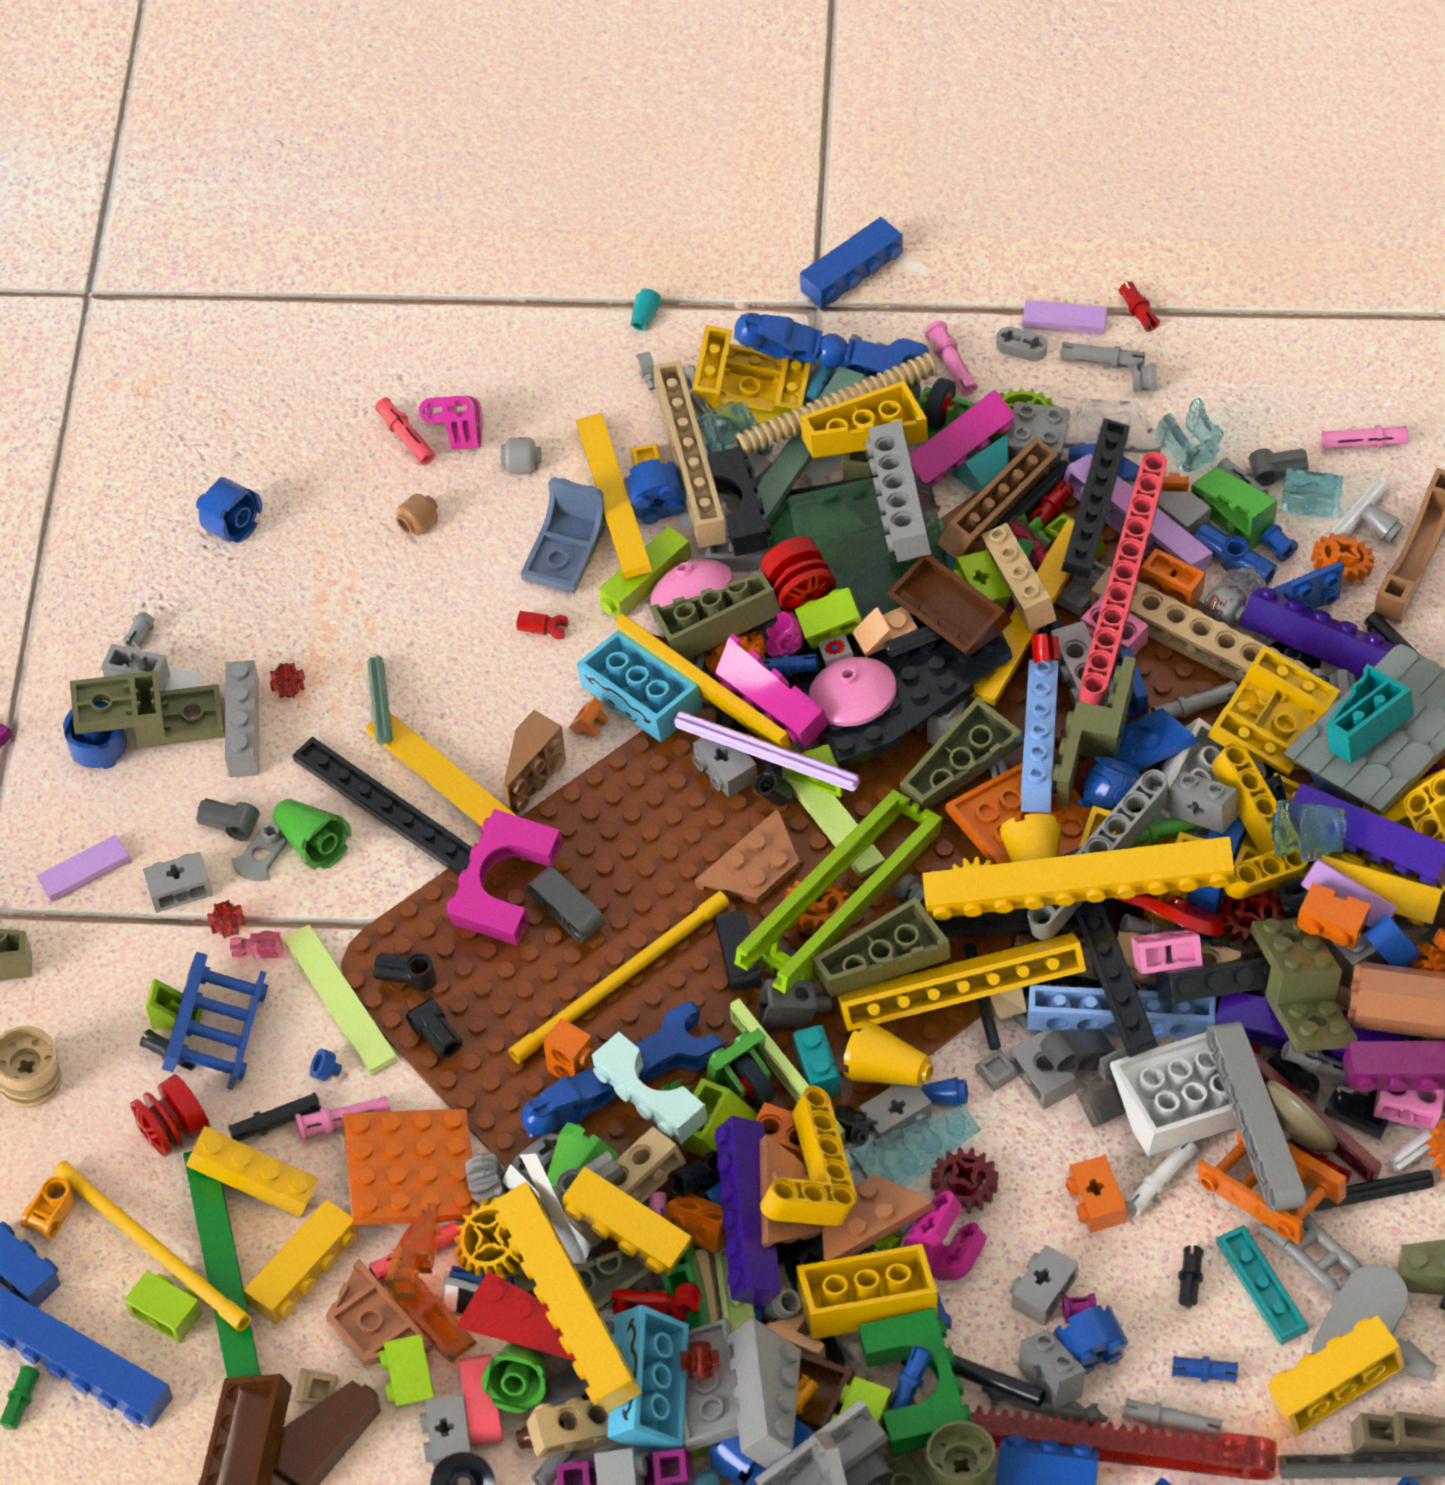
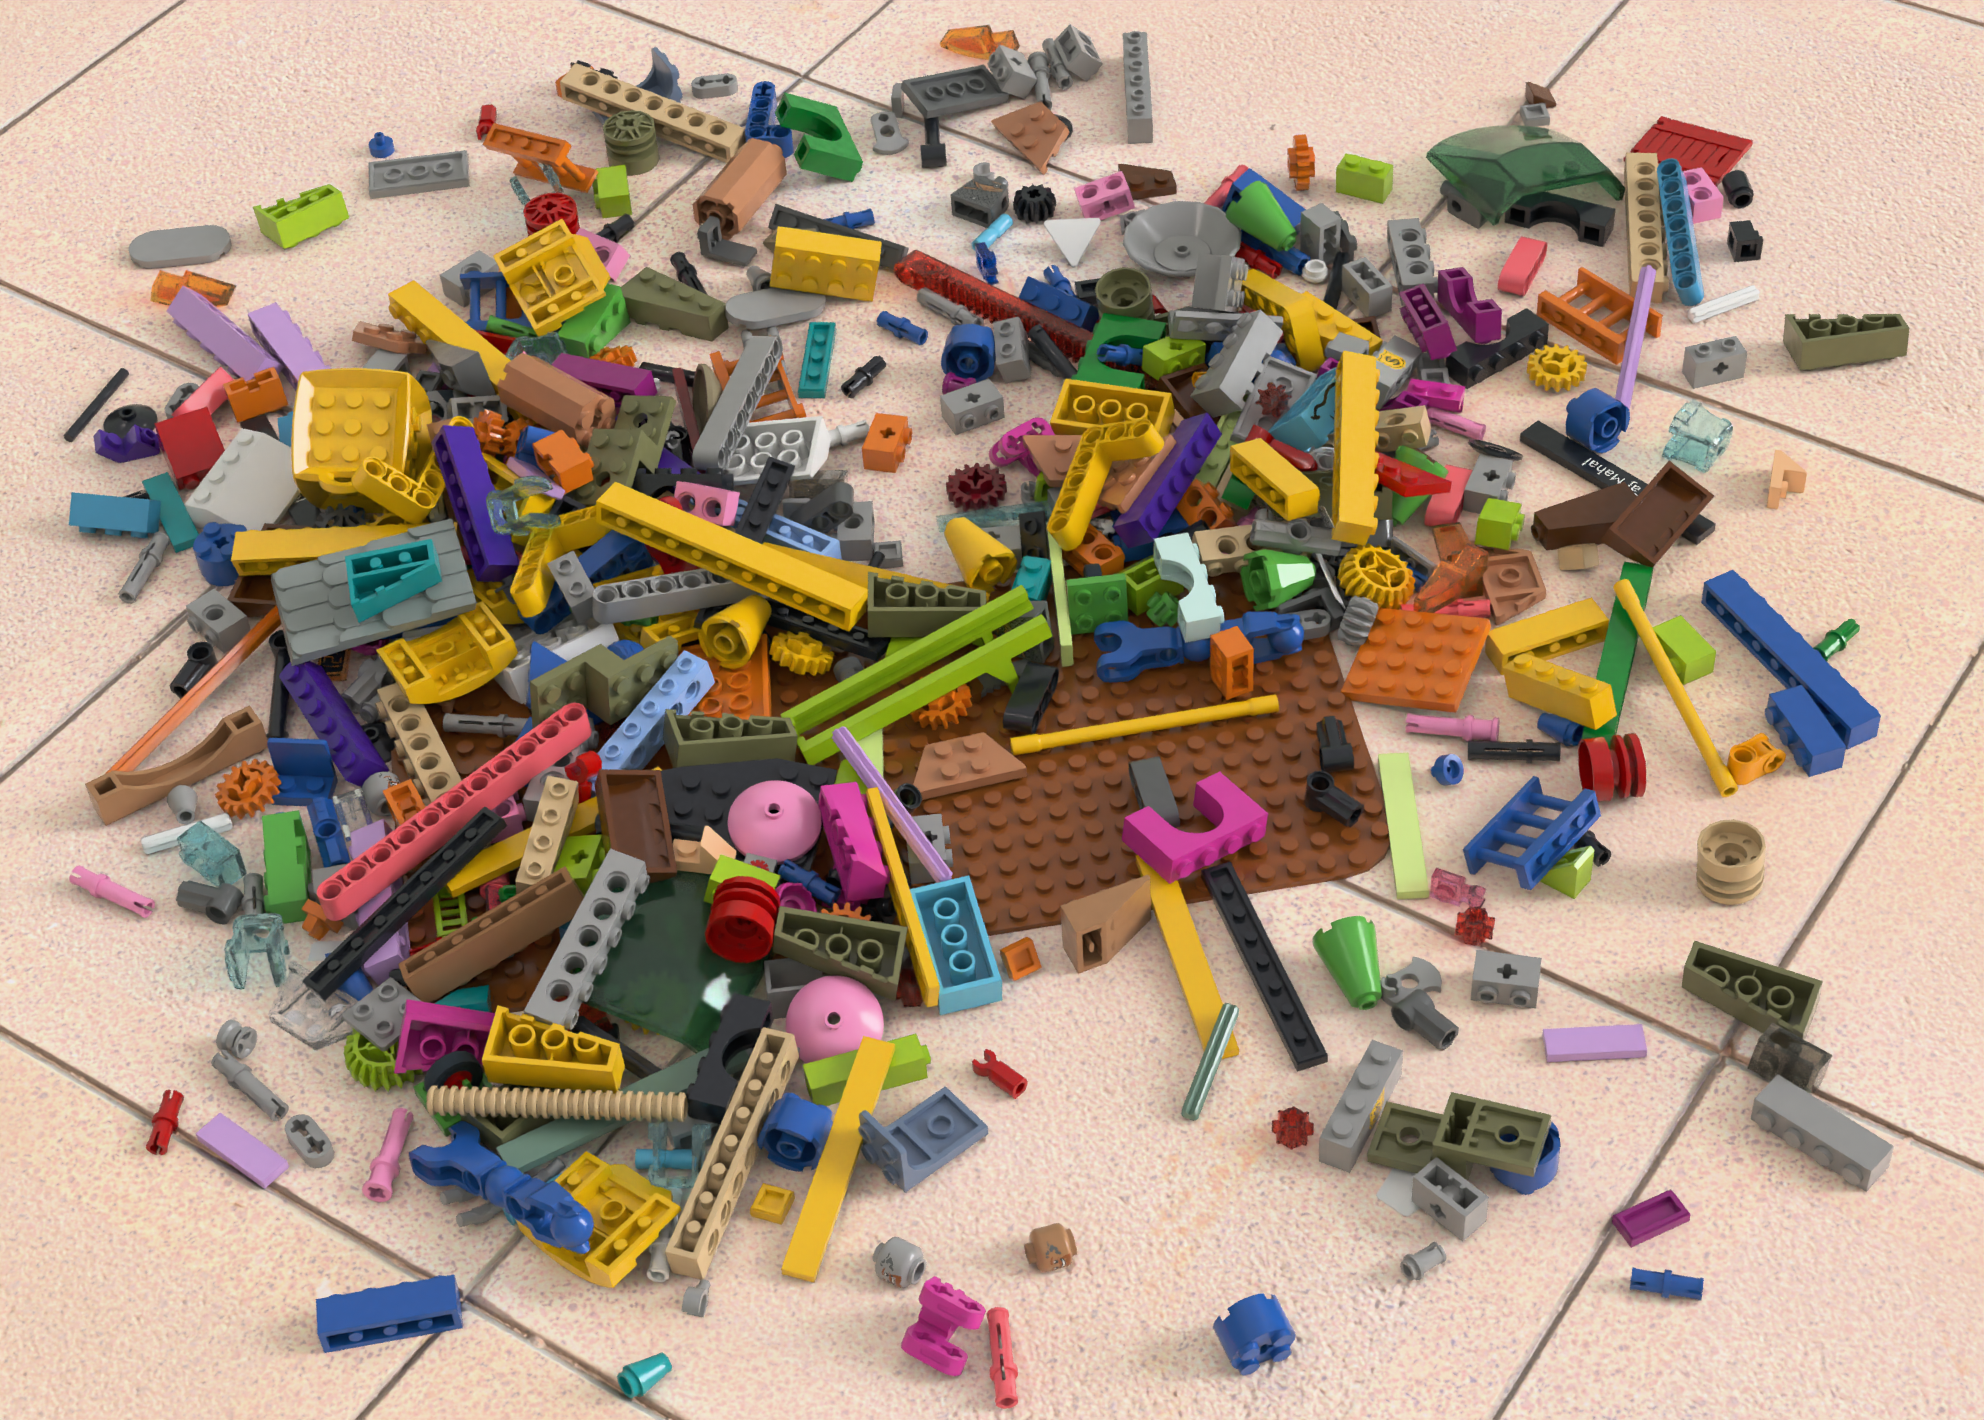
camera: 150 degrees left, 10 degrees down
blue cone [922,1077,968,1108] -> none

